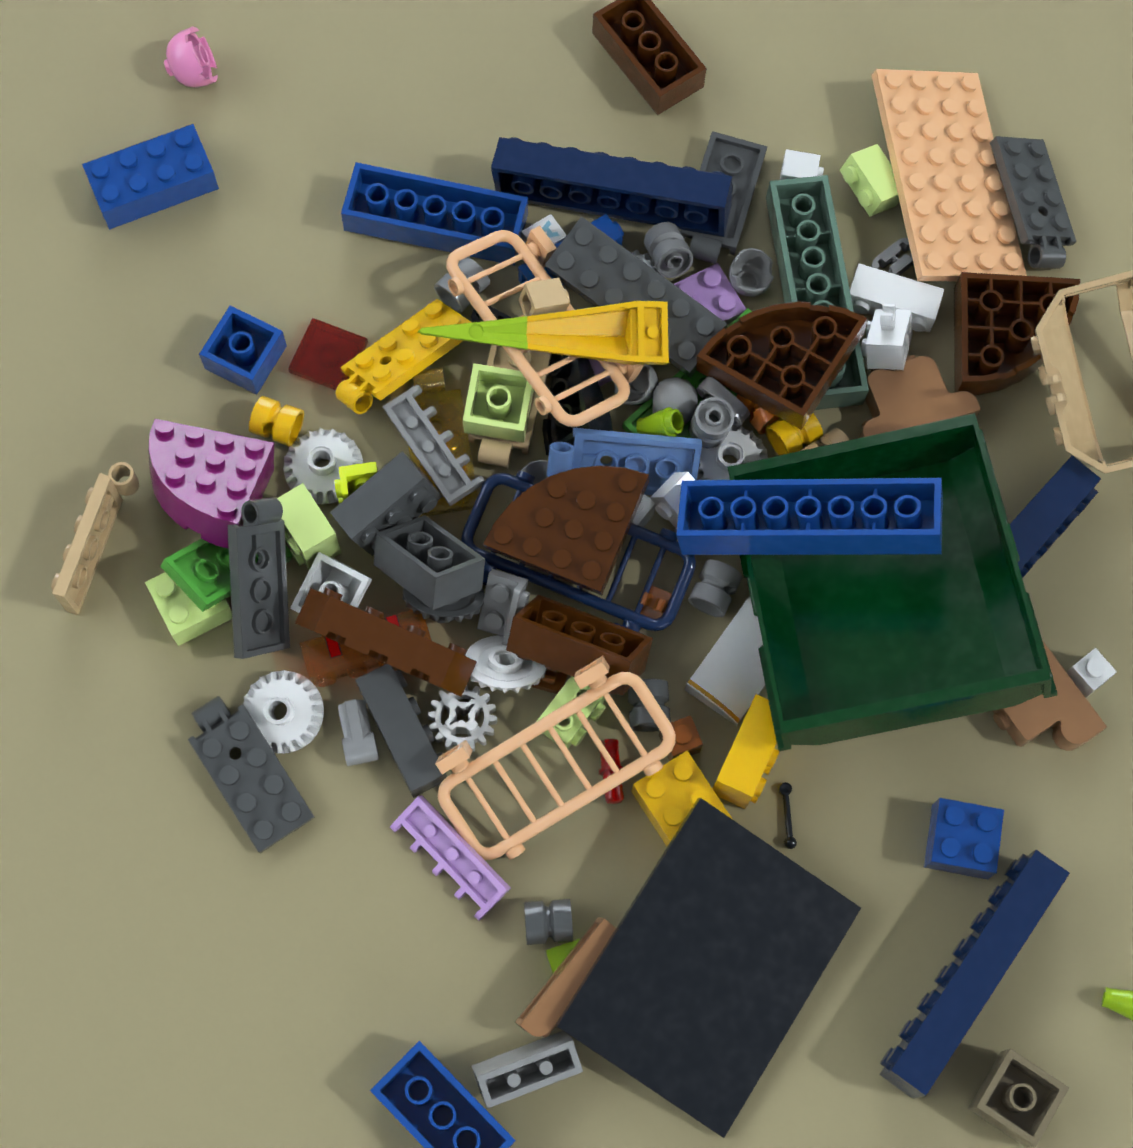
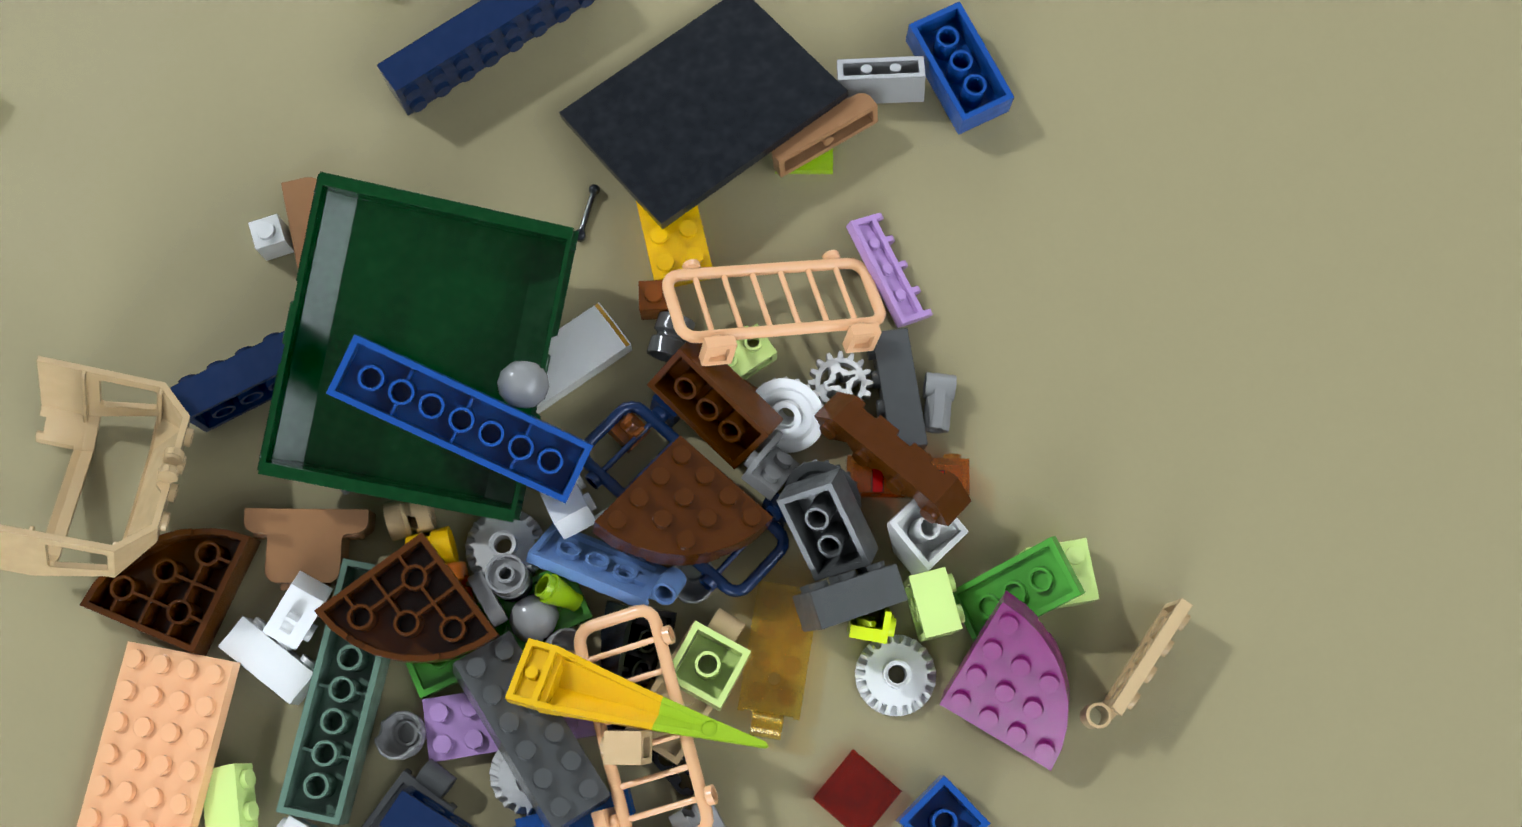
camera: 160 degrees left, 5 degrees up
dark grey hinge [188,696,315,853] -> none
dark grey hinge [227,497,290,659] -> none
white gear [243,670,324,754] -> none
yellow wheel [249,396,304,447] -> none
yellow hinge [335,299,472,414] -> none
light grey hinge [383,385,485,506] -> none
dark grey wheel [524,899,573,945] -> none
red axle [599,739,624,804] -> none
light grey wheel [644,222,693,278] -> none
light grey wheel [688,559,742,617] -> none
yellow brick [713,694,780,809] -> none
light grey beam [871,238,914,276] -> none
blue brick [924,798,1004,880] -> none
dark grey hinge [990,136,1077,269] -> none
none -> light grey hair [497,361,549,408]

